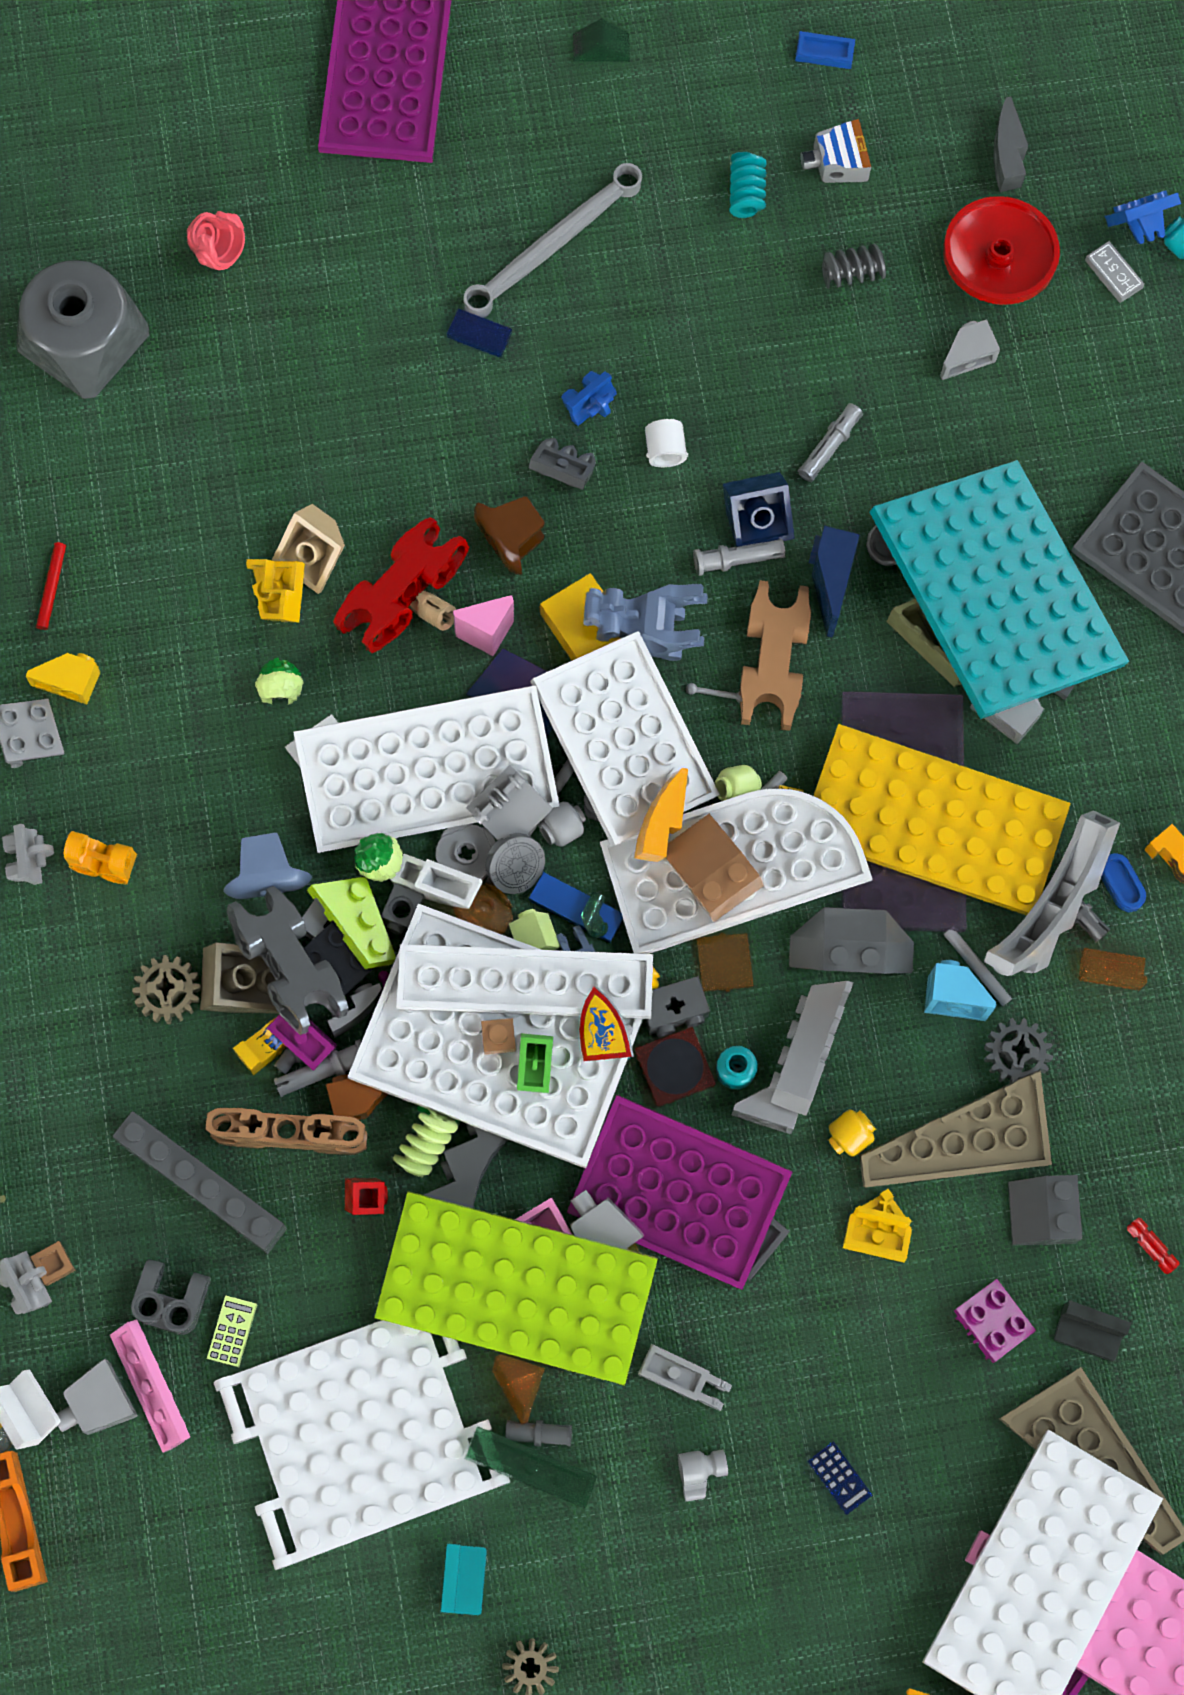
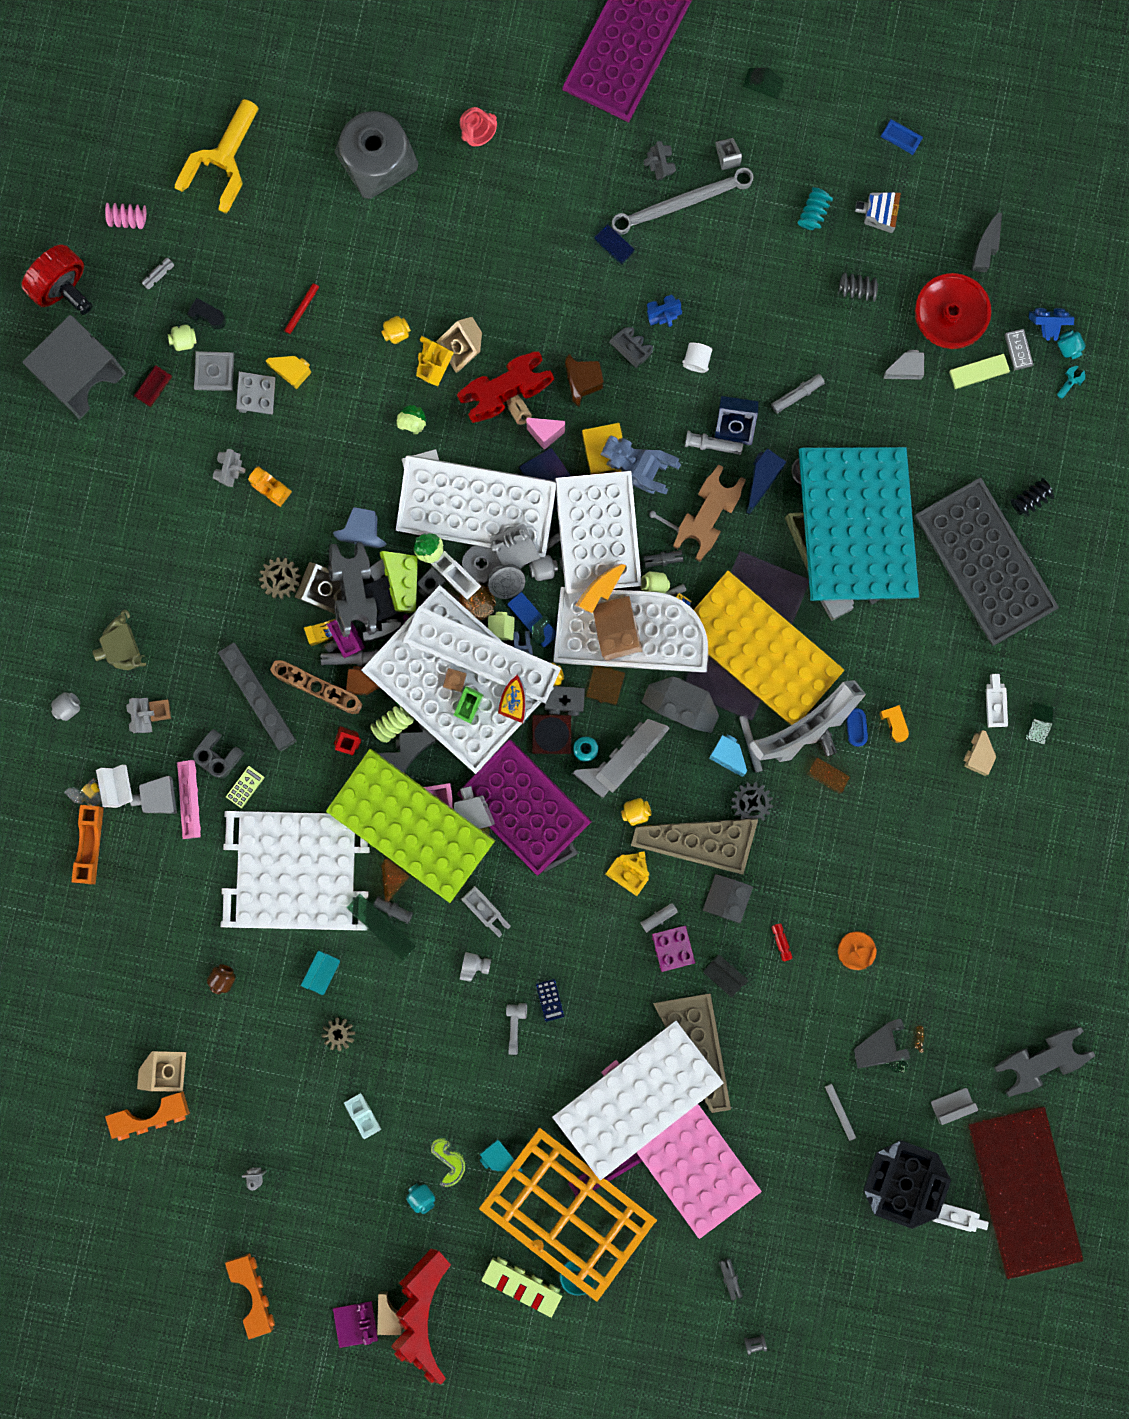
camera: 25 degrees right, 10 degrees up
none -> reddish brown head [207,964,236,994]
none -> yellow head [381,316,411,344]
none -> light grey brick [506,1003,527,1055]
none -> light grey axle [640,903,678,933]
none -> dark grey hips [643,141,676,181]
none -> dark grey pin [644,550,683,568]
none -> light grey slope [715,138,742,170]
none -> yellowish green tile [949,354,1010,389]

